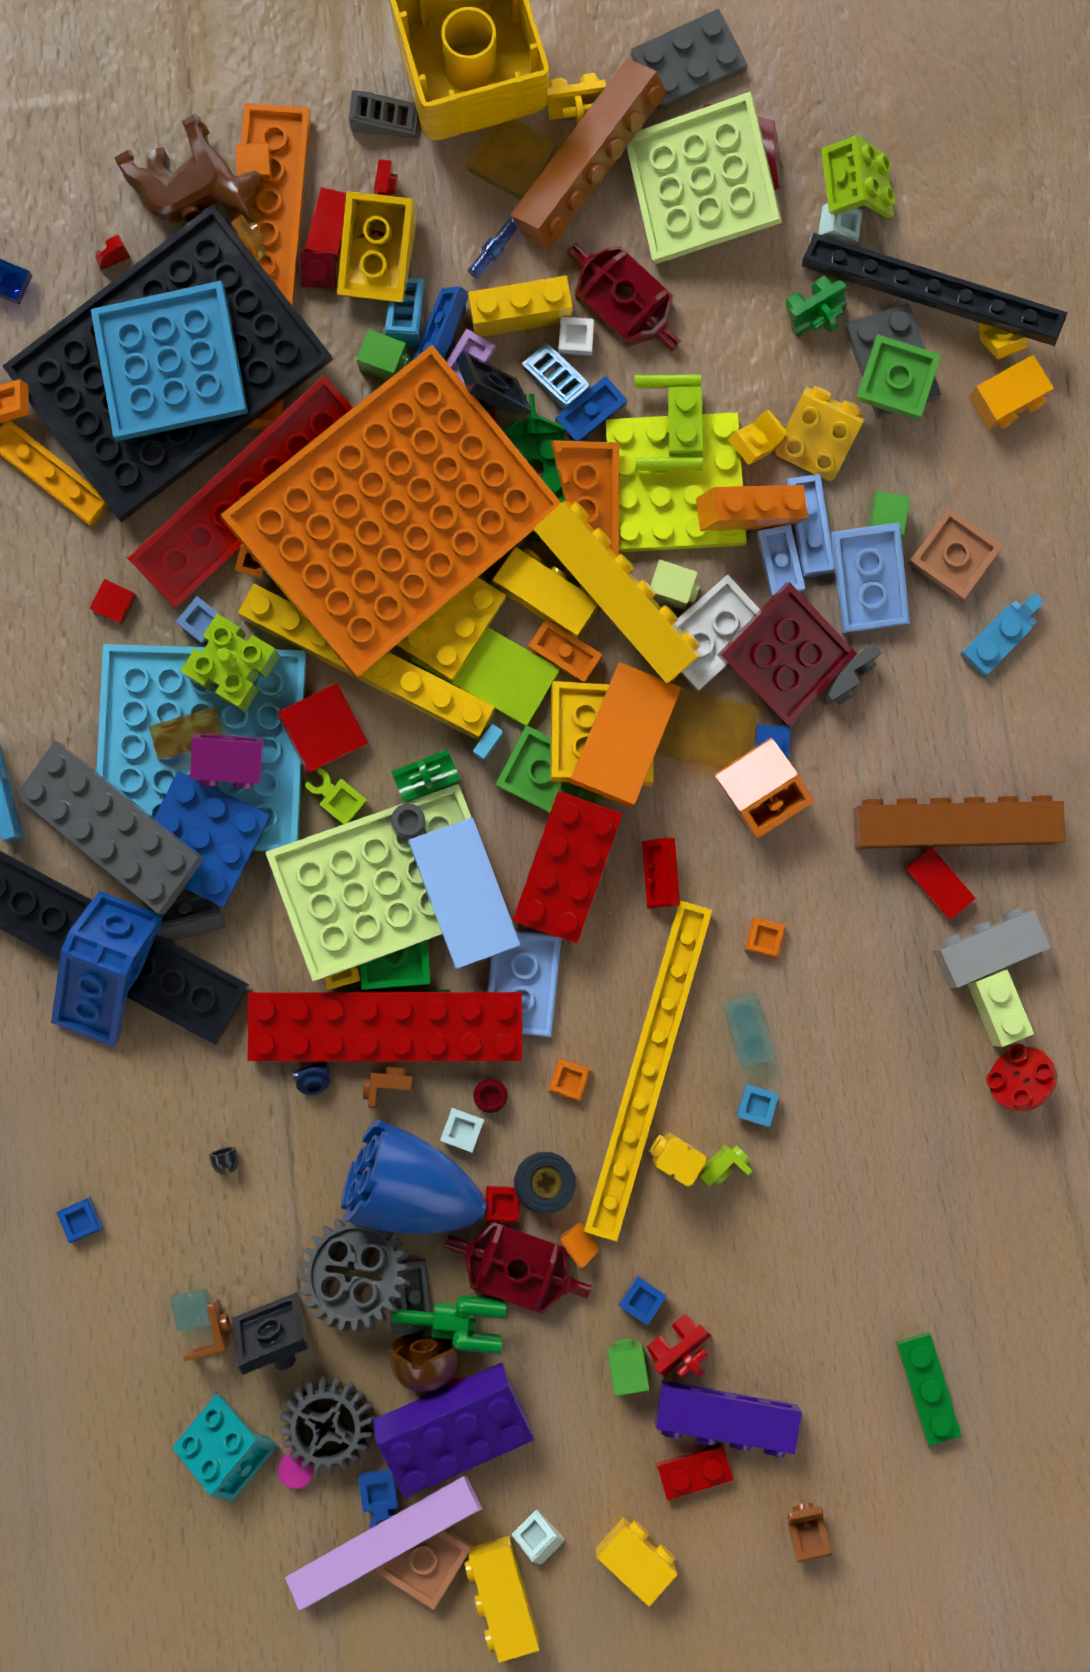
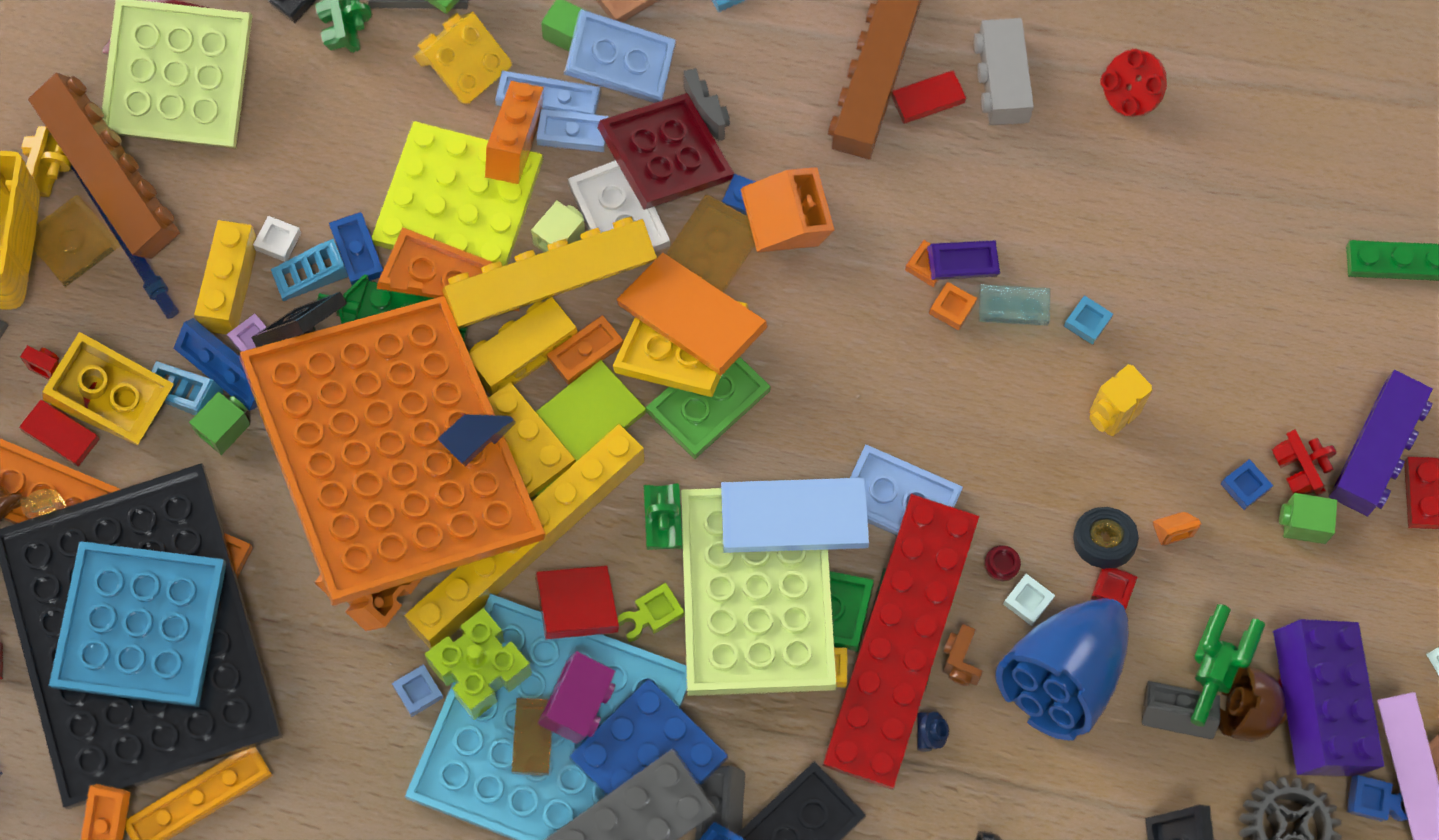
camera: 70 degrees left, 15 degrees down
red tile [89,579,137,625] -> none
red plate [127,375,353,608] -> none
dark grey gear [299,1219,411,1332] -> none
dark red plate [300,251,336,287] -> none
dark grey tile [390,803,425,839] -> none
dark red plate [444,1221,592,1314] -> none
medium azure tile [473,724,504,763] -> none
red brick [512,790,623,944] -> none
orange tile [548,1058,591,1102] -> none
dark red plate [567,243,681,352] -> none
yellow plate [584,900,713,1241] -> none
dark grey plate [631,8,748,111] -> none
lime plate [634,374,703,471] -> none
red plate [642,837,680,909] -> none
lime bracket [698,1144,753,1187] -> none
yellow bracket [728,410,788,465] -> none
yellowish green brick [967,969,1034,1047] -> none
none -> dark blue slope [438,414,516,467]
none -> dark purple tile [928,240,1000,280]
none -> orange plate [929,282,977,331]

